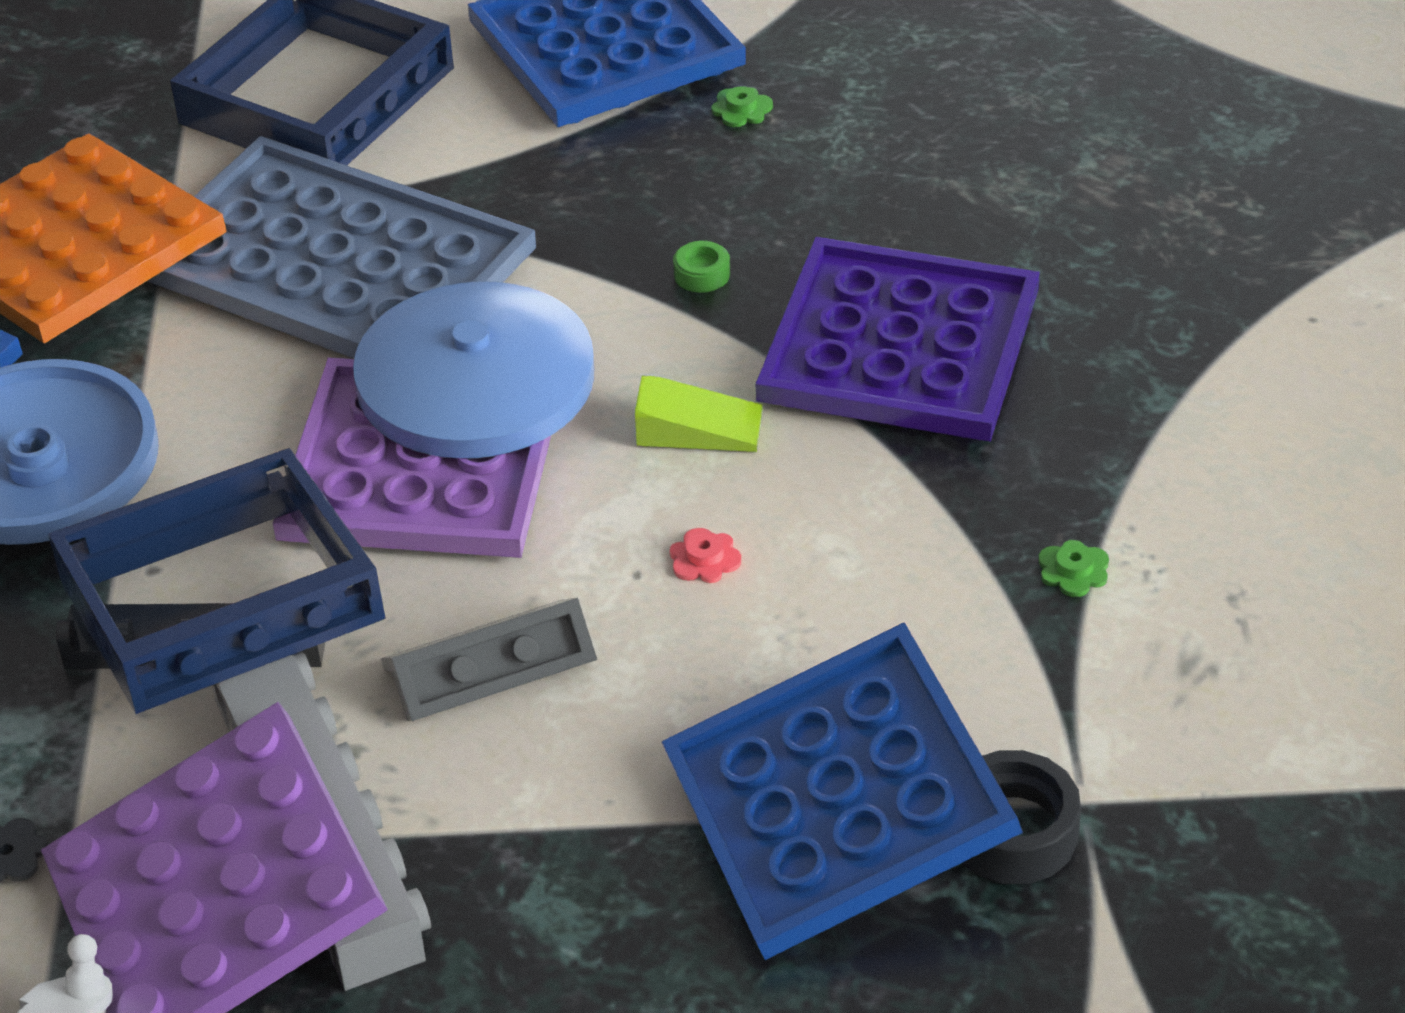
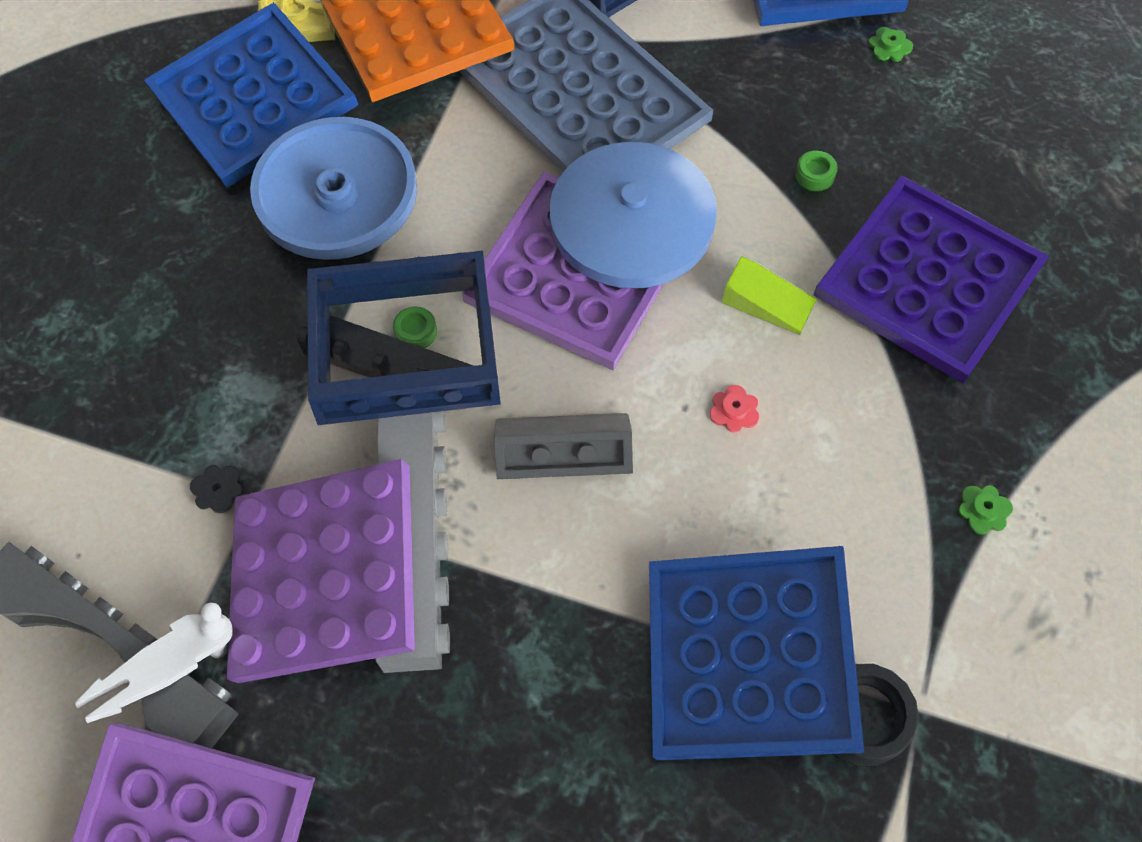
camera: 20 degrees right, 20 degrees up
none -> bright green tile [393,306,437,348]

